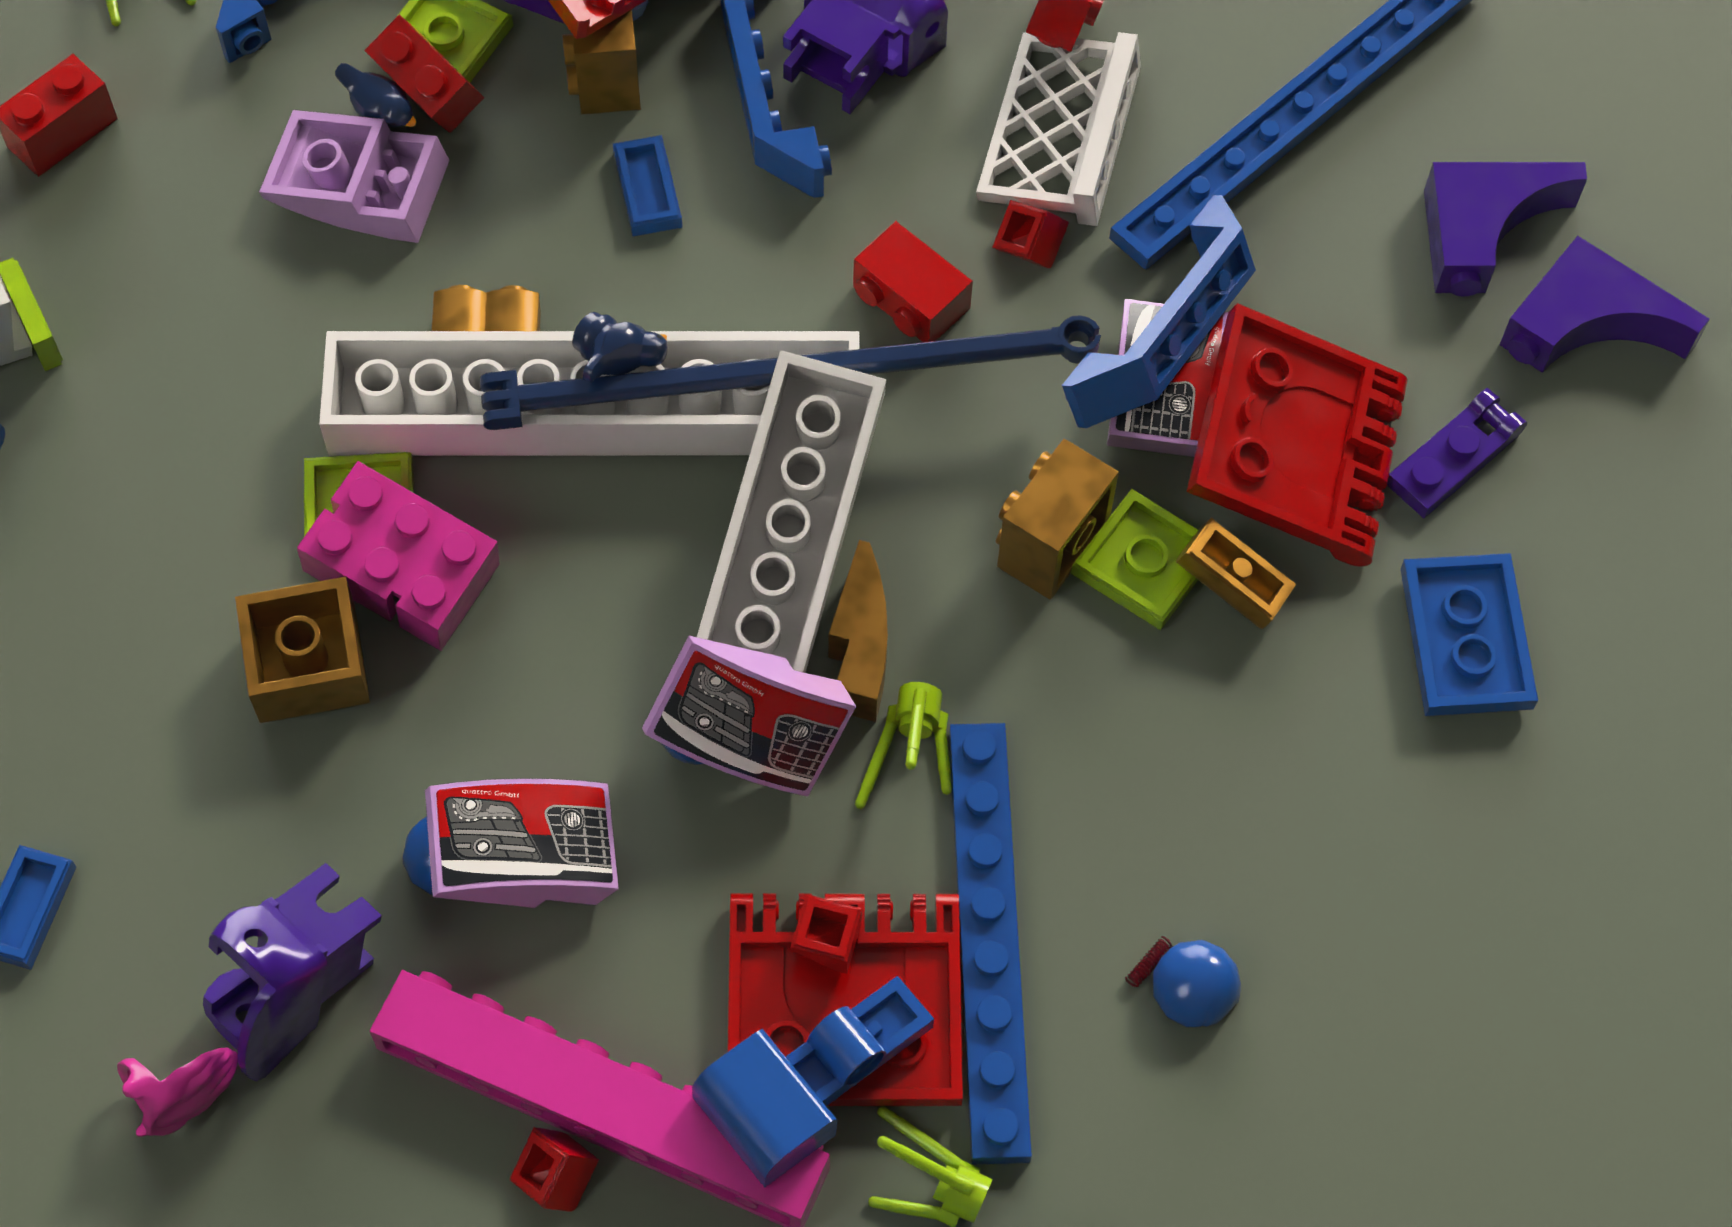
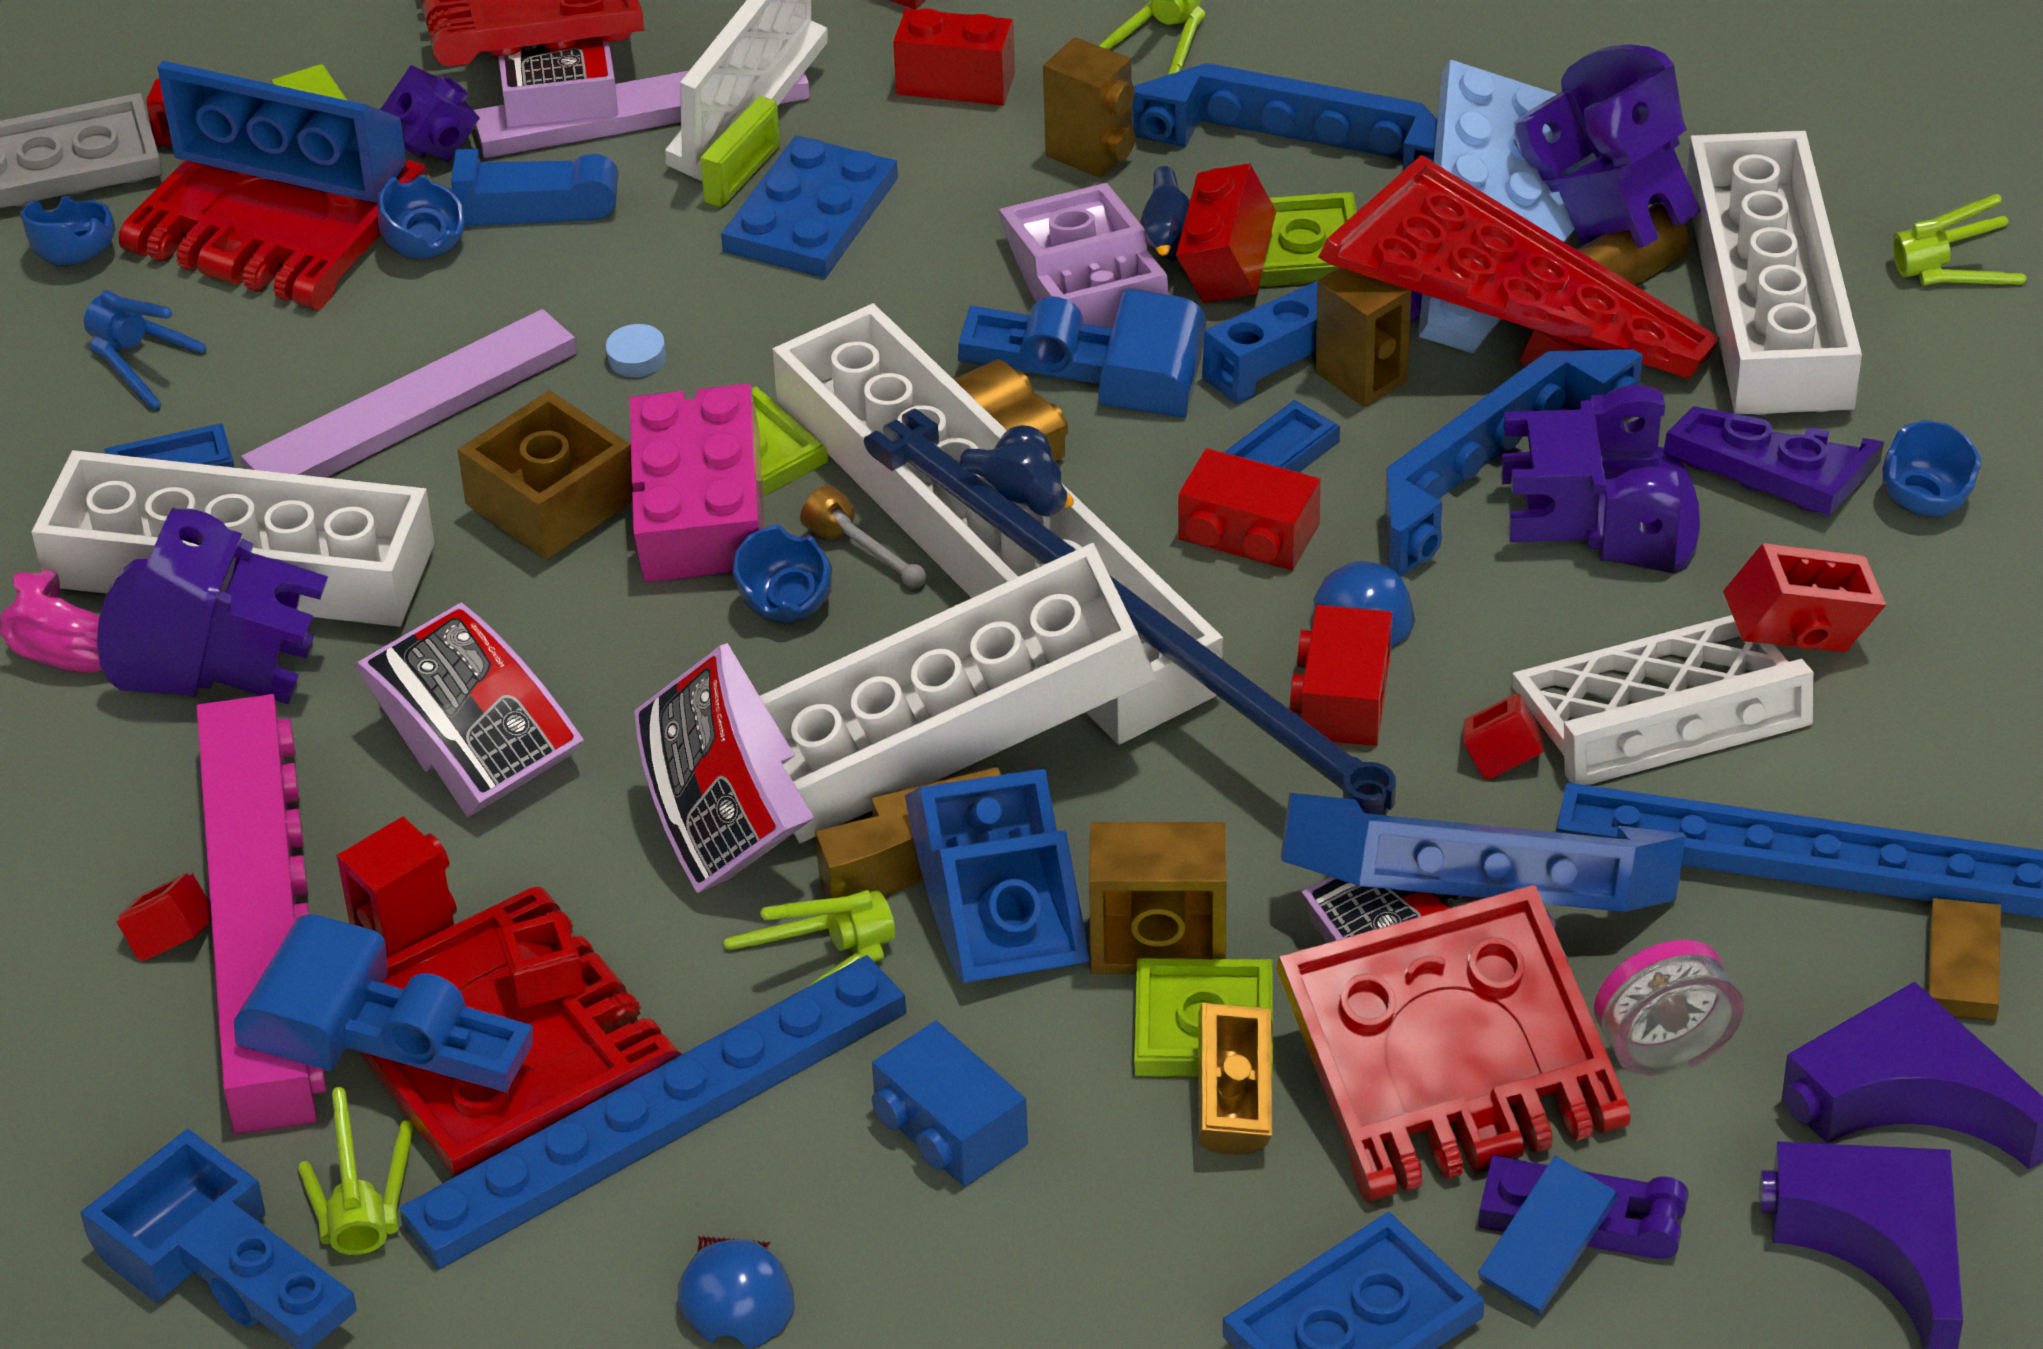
camera: 60 degrees right, 20 degrees down
none -> white brick [32,450,435,627]
none -> lavender tile [241,309,577,478]
none -> red brick [336,816,457,957]
none -> light blue tile [606,324,667,378]
none -> blue plate [721,135,898,278]
none -> blue hair [733,524,832,623]
none -> hinge [800,485,926,589]
none -> blue brick [871,1020,1028,1187]
none -> blue slope [905,769,1091,984]
none -> blue plate [958,289,1207,418]
none -> pearl gold brick [1043,37,1135,178]
none -> red brick [1178,448,1321,571]
none -> blue leg [1202,281,1317,404]
none -> blue hair [1313,561,1415,647]
none -> blue tile [1478,1155,1618,1317]
none -> clear piece [1594,940,1744,1076]
none -> pearl gold tile [1928,898,2001,1021]

